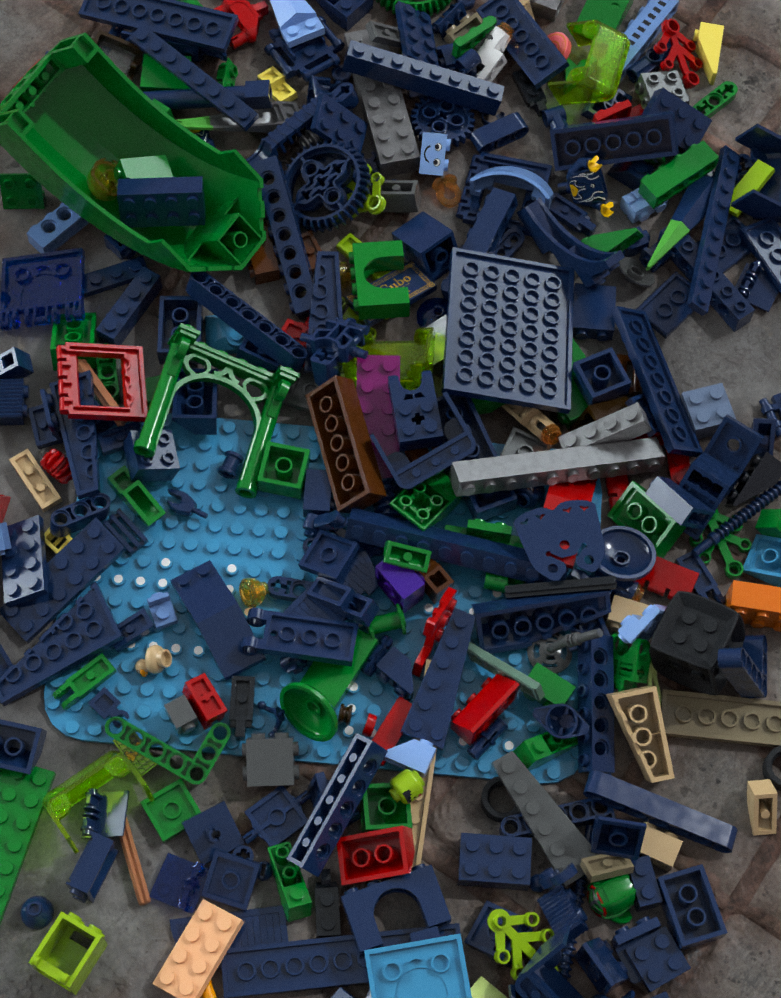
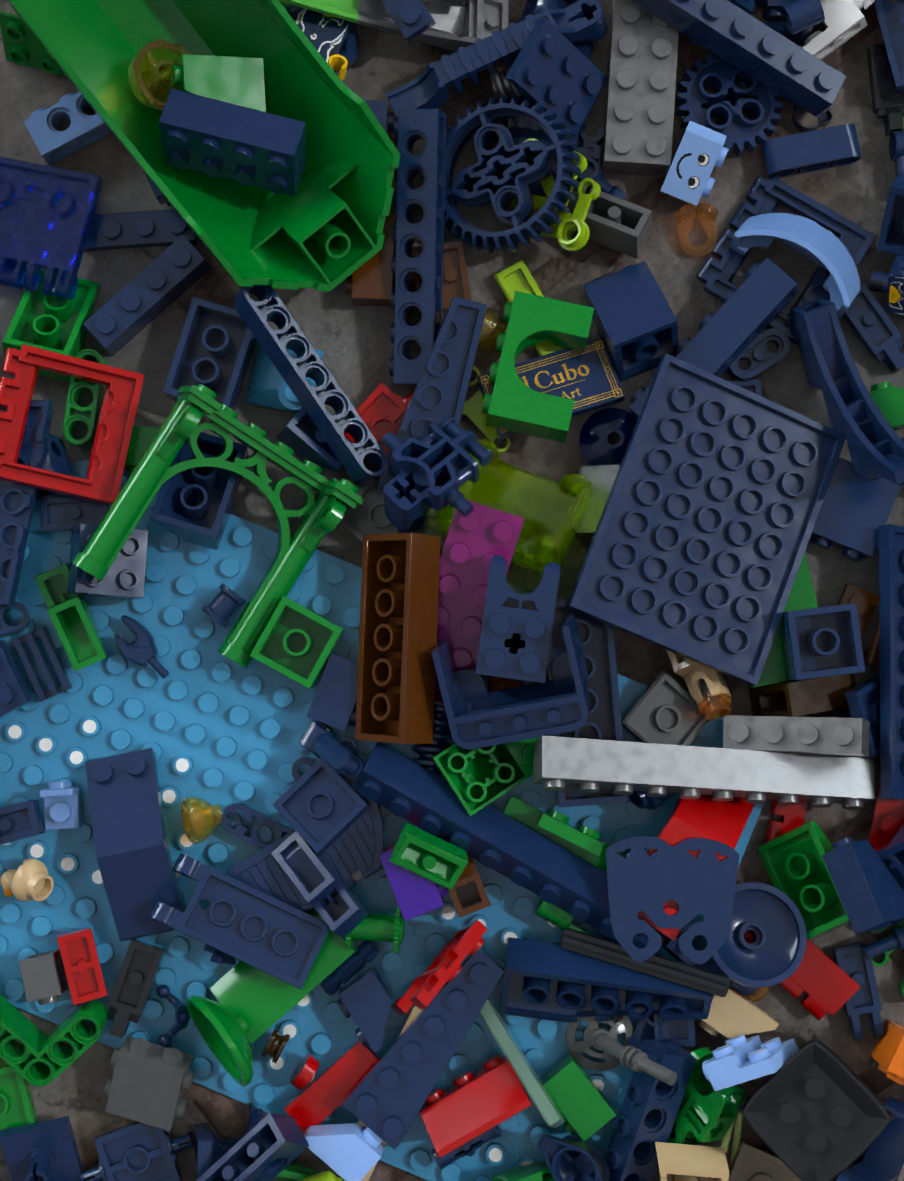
camera: 20 degrees right, 20 degrees up
nougat axle [78,359,128,426] -> none

